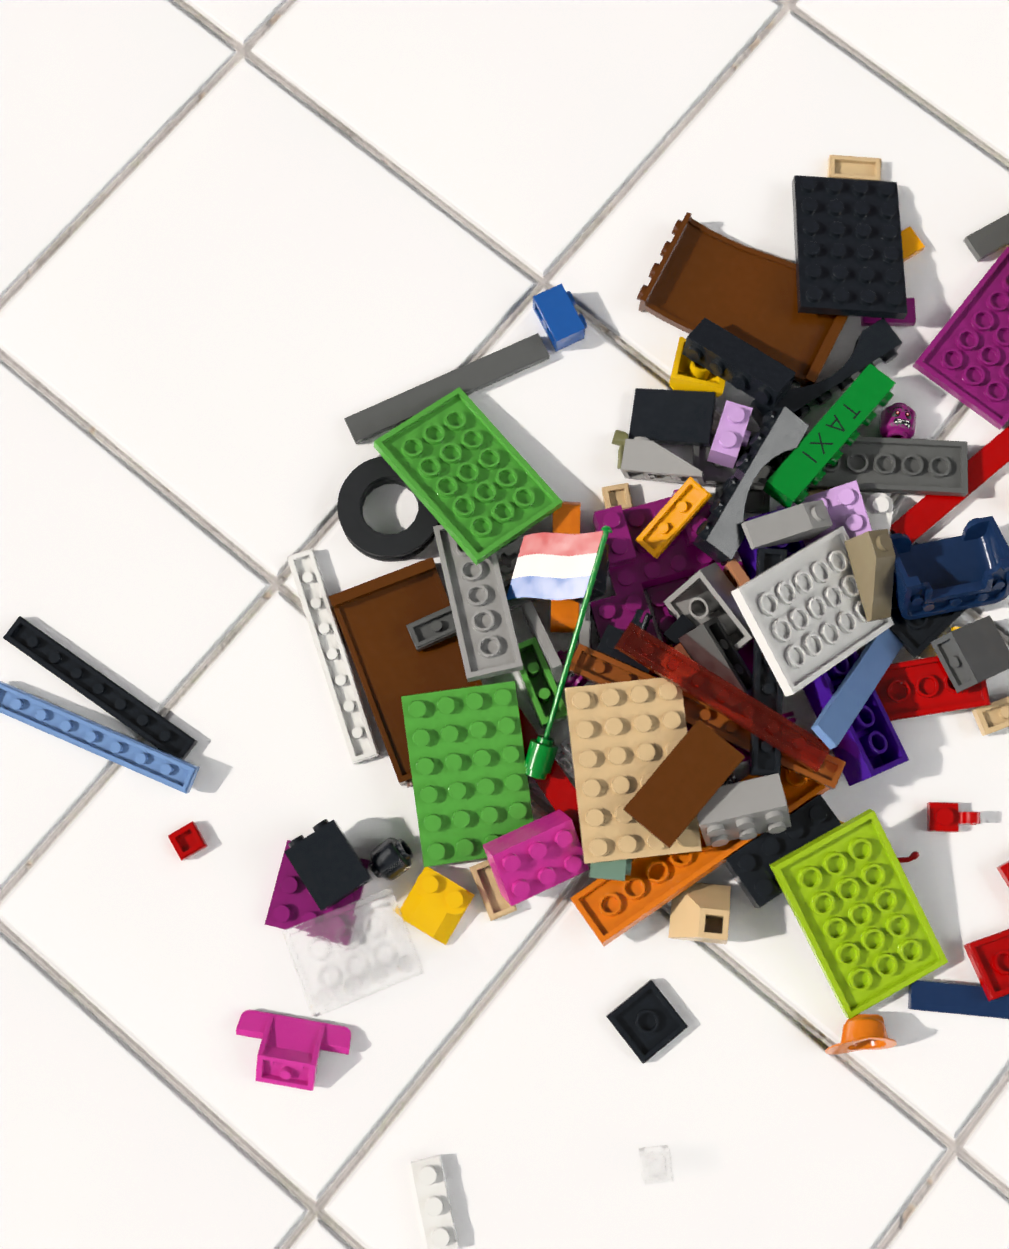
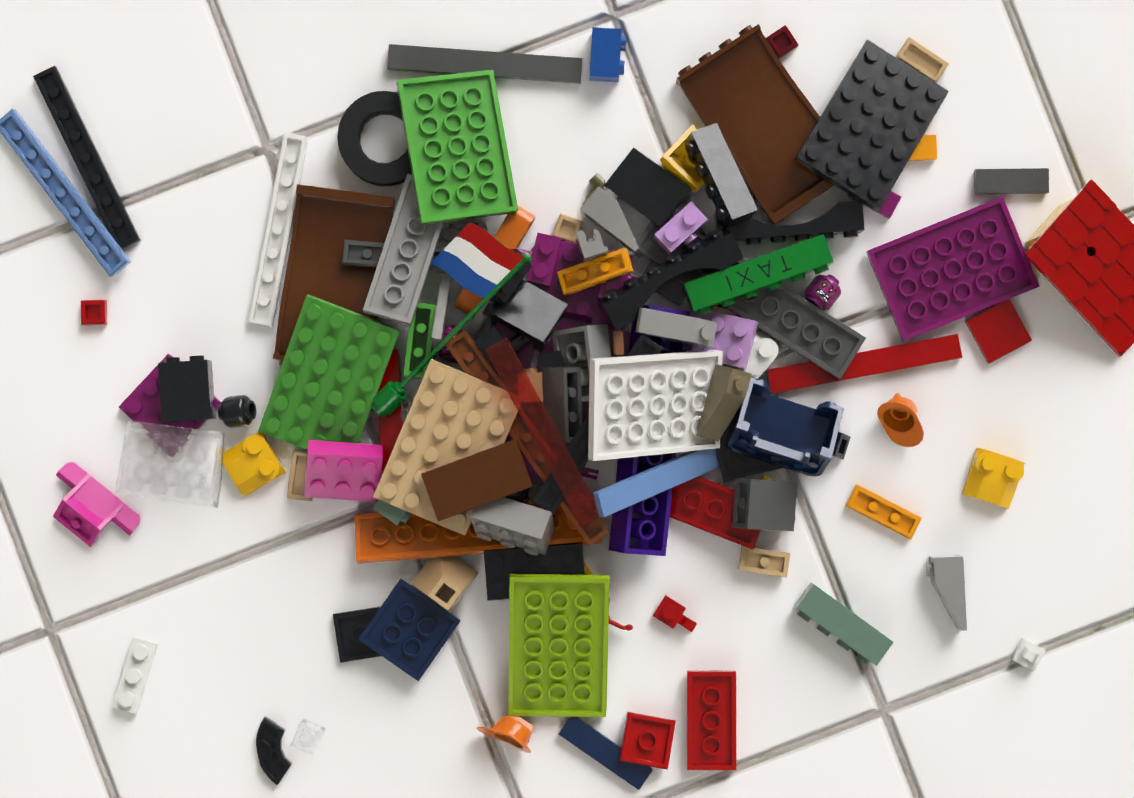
camera: 30 degrees right, 10 degrees up
none -> black tile [256,716,292,785]
none -> dark blue plate [358,578,461,681]
none -> panel [489,279,568,353]
none -> light grey hinge [576,229,608,262]
none -> dark red tile [766,25,799,59]

